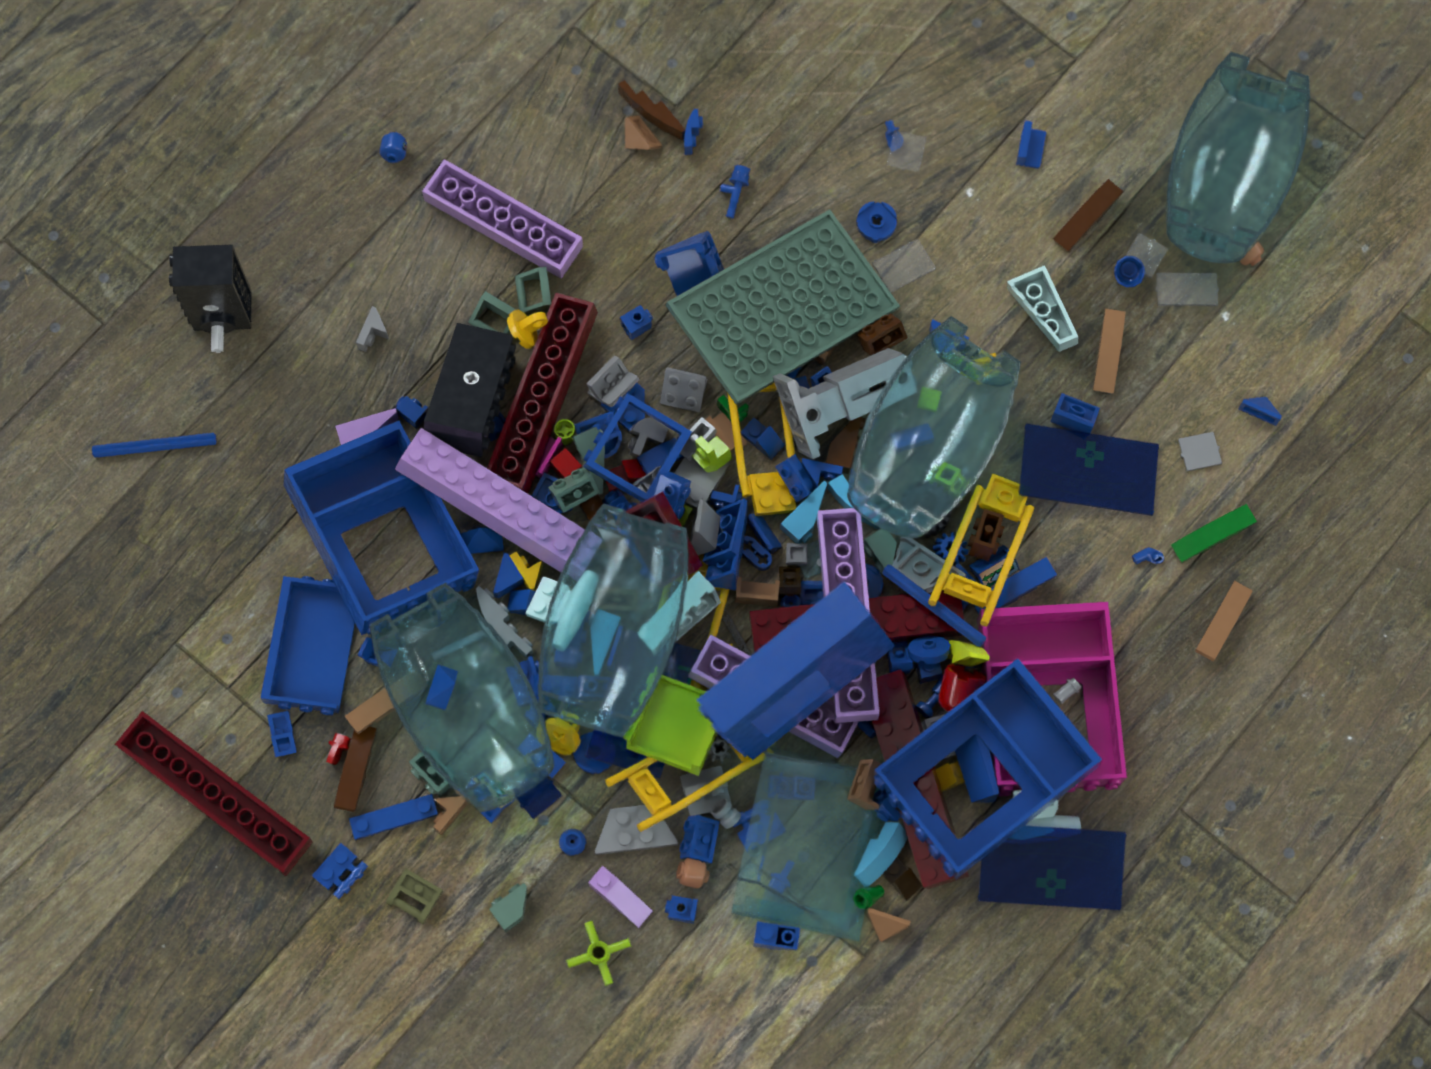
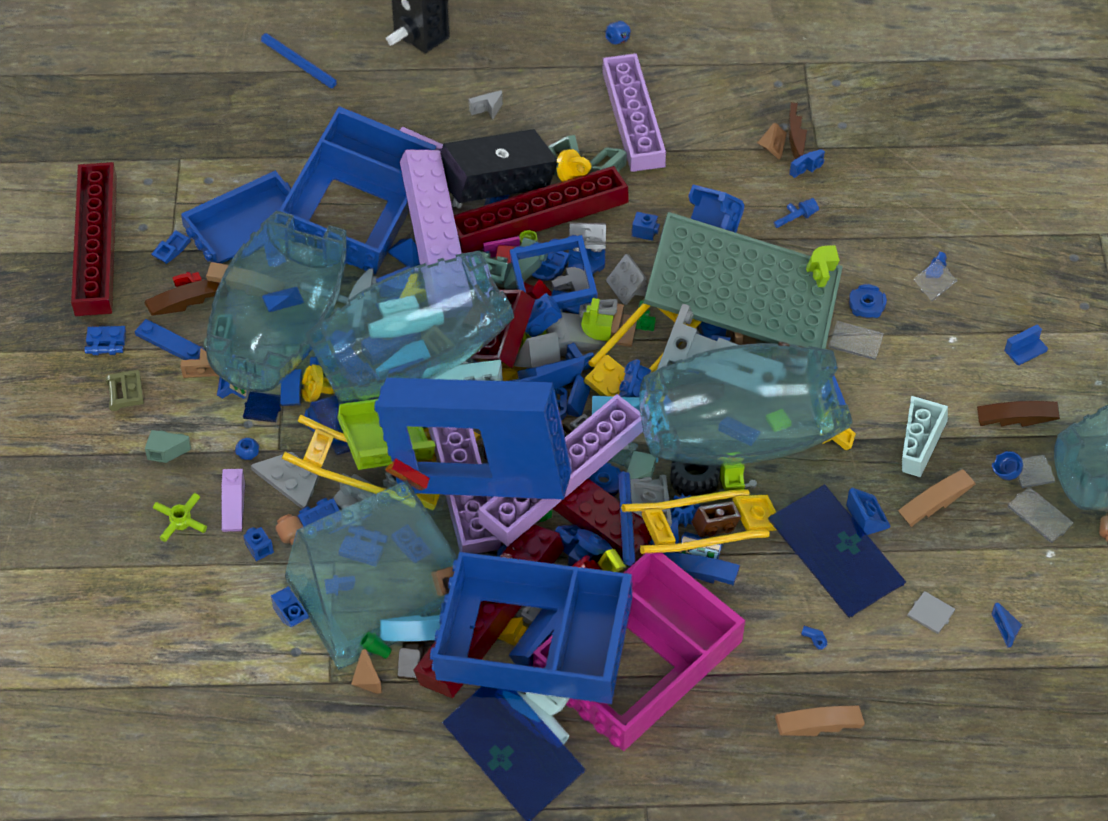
camera: 50 degrees right, 20 degrees down
blue slope [741,418,785,461] -> none
light grey pin [1053,678,1081,704] -> none
green slope [1171,504,1257,563] -> none
none -> red slope [385,458,430,490]
none -> lime brick [806,245,840,287]

